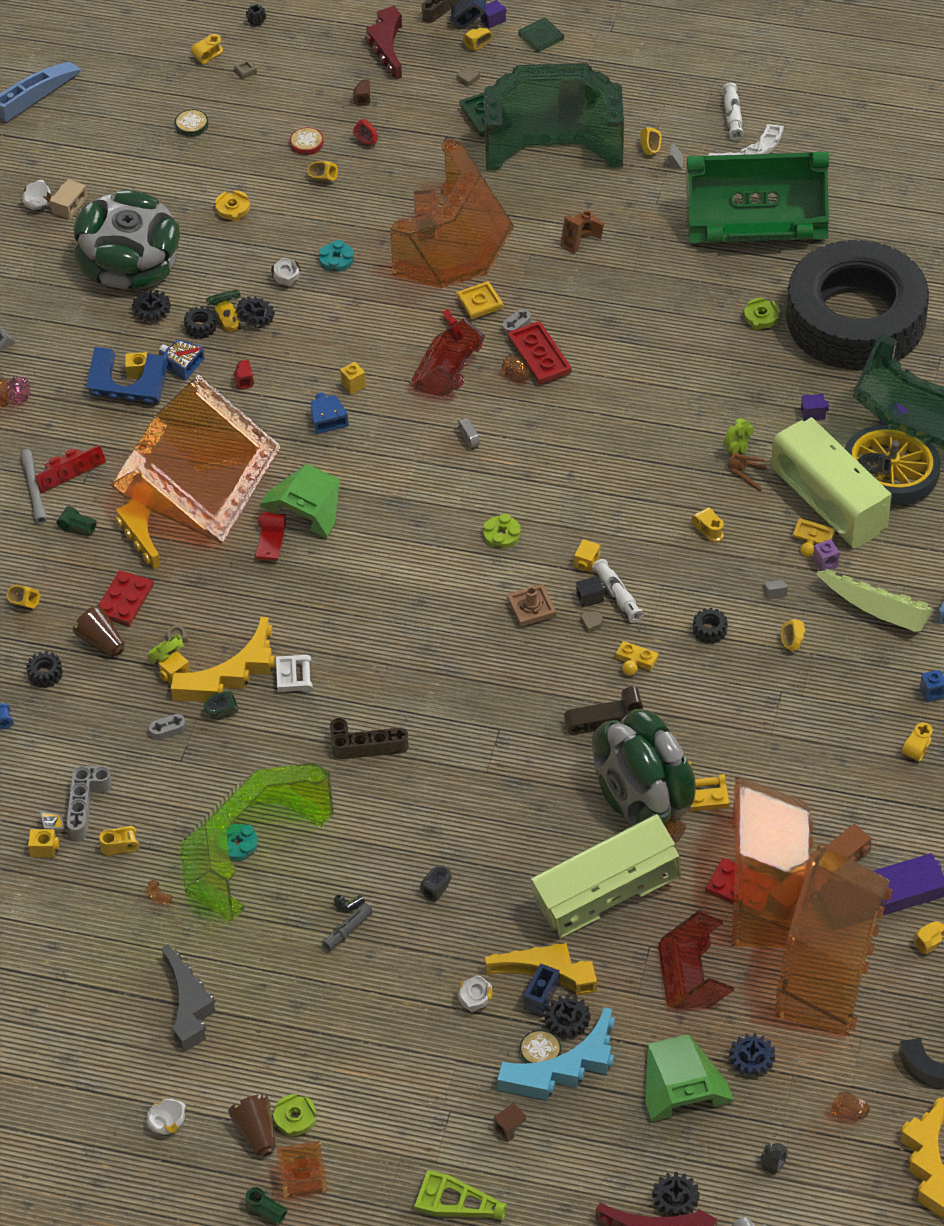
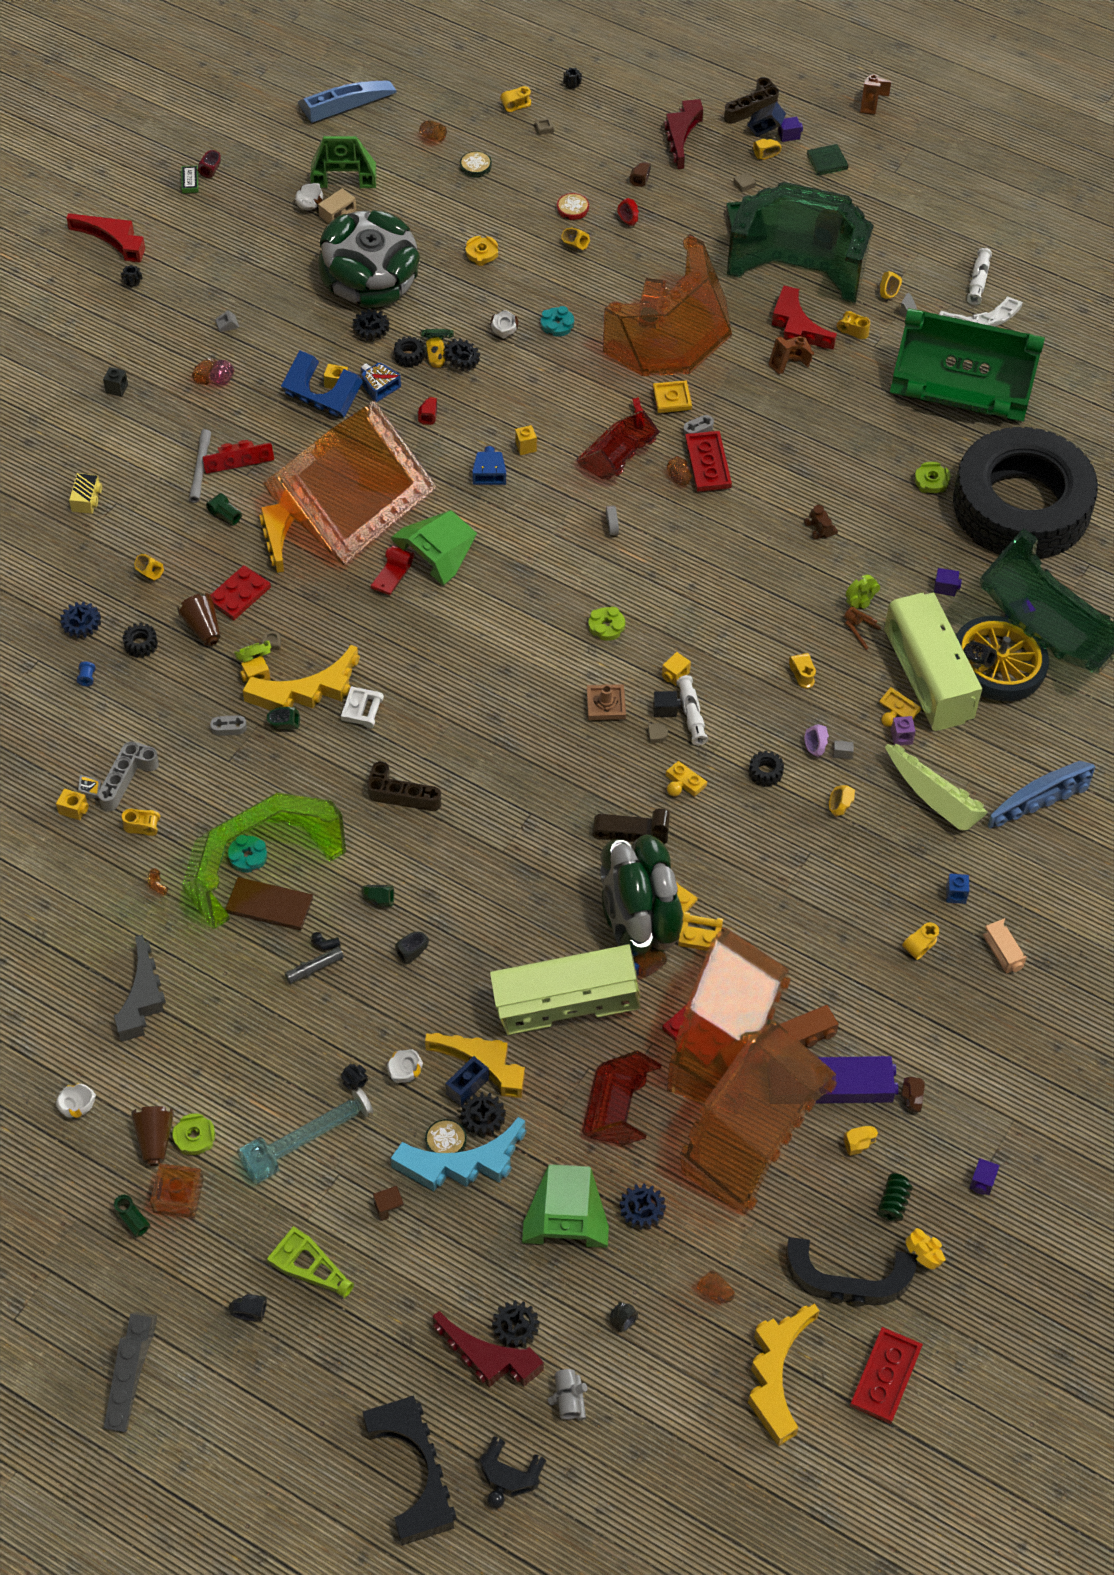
camera: 15 degrees right, 5 degrees up
none -> reddish brown tile [225,877,313,931]
none -> clear light blue piece [237,1087,373,1184]
none -> bright green wedge [310,136,377,188]
none -> black gear [341,1063,368,1091]
none -> dark green rock [361,885,394,906]
none -> clear orange rock [419,121,447,142]
none -> red arch [772,285,837,350]
none -> reddish brown piece [804,505,838,539]
none -> lavender rock [804,724,829,757]
none -> yellow piece [836,311,870,339]

